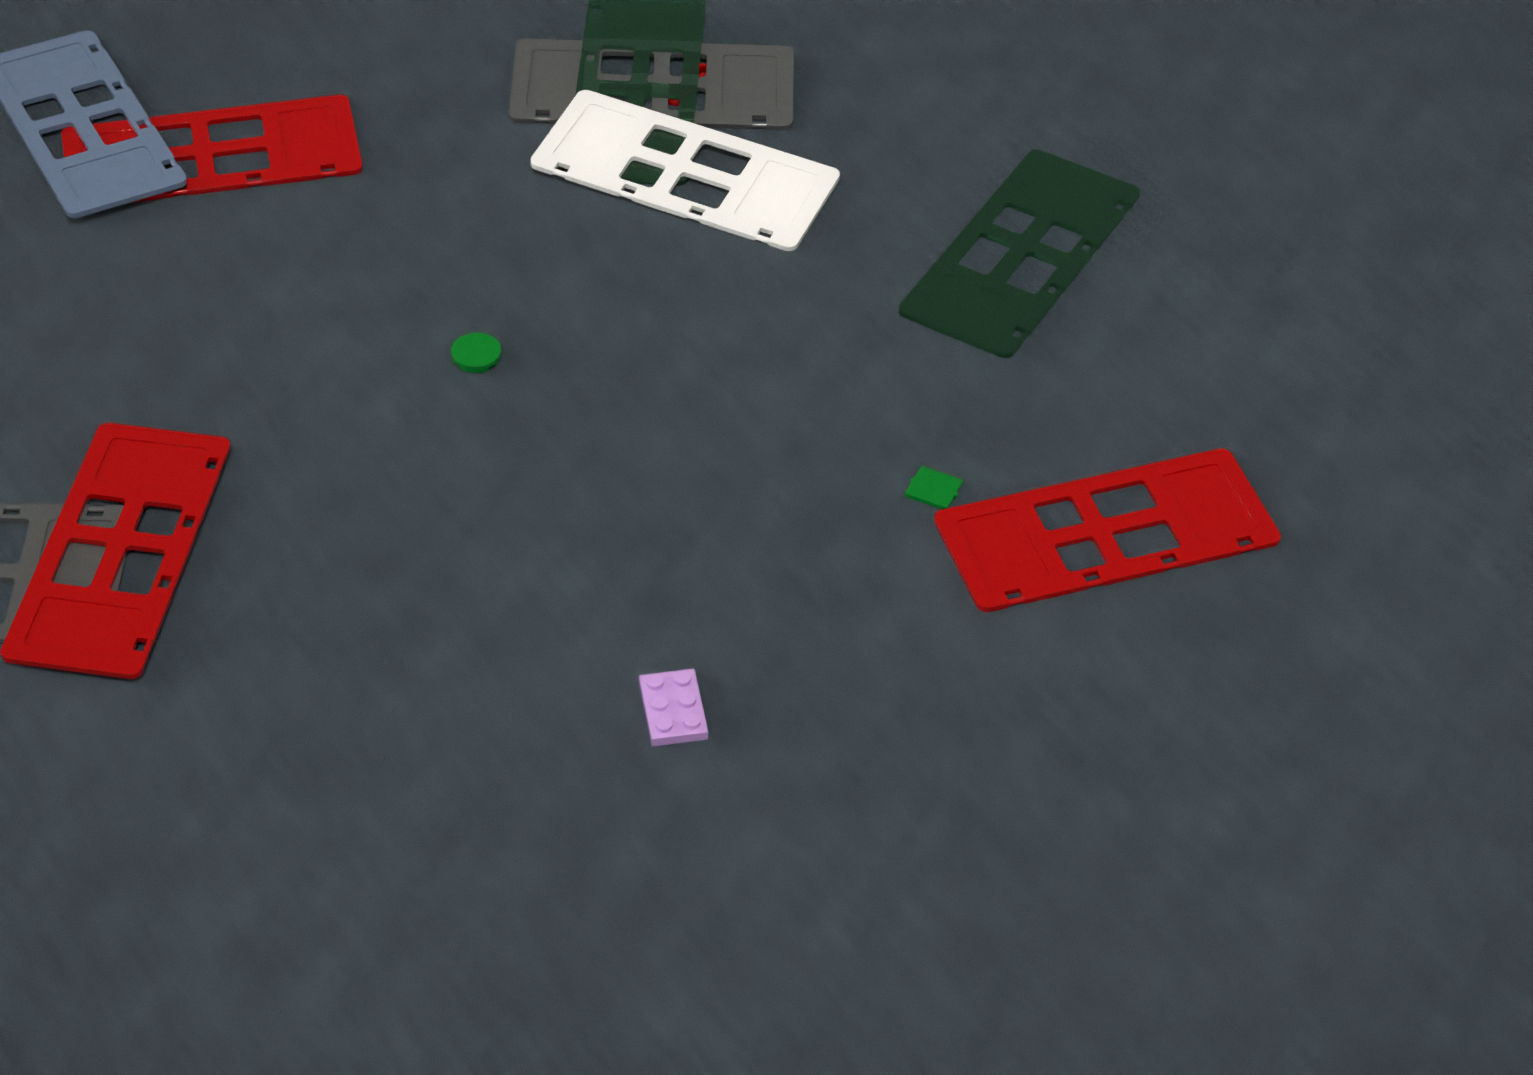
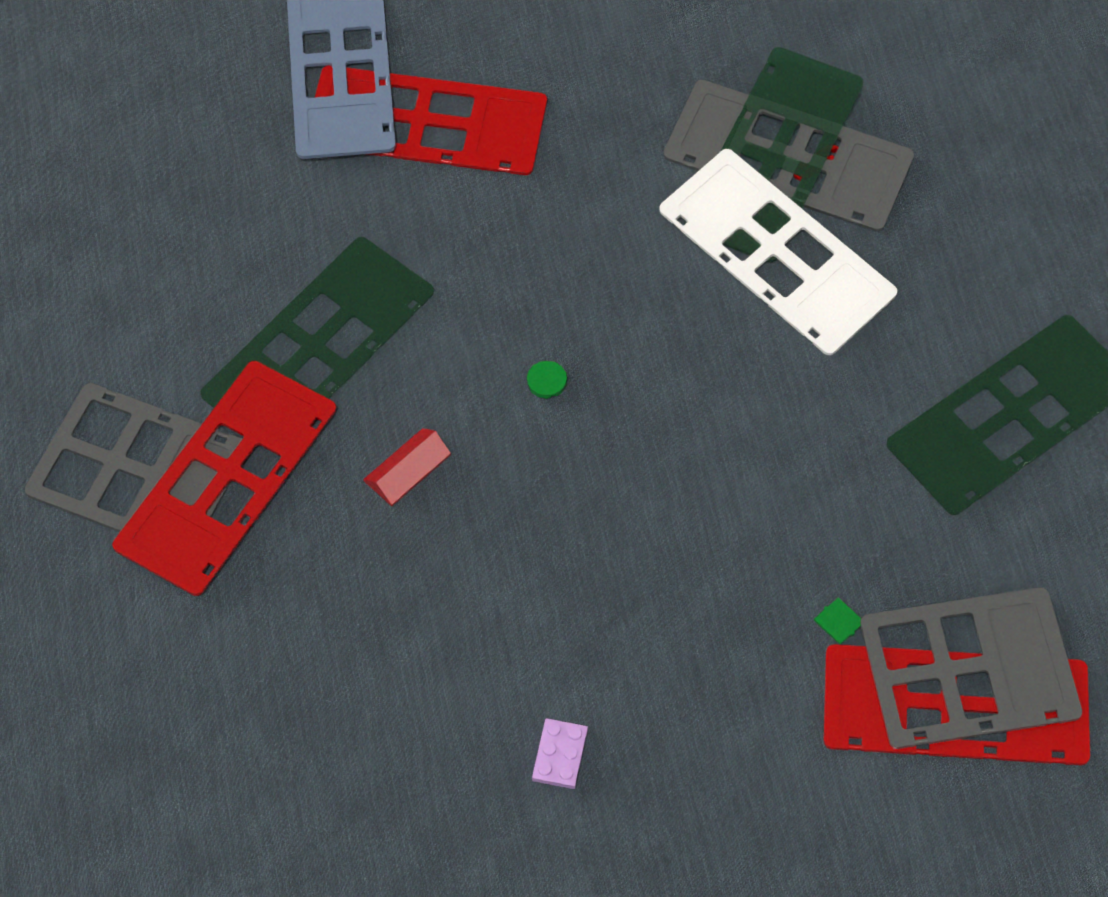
camera: 25 degrees right, 15 degrees up
none -> clear green door [200,237,434,408]
none -> slope [363,428,451,506]
none -> dark grey door [860,587,1082,749]

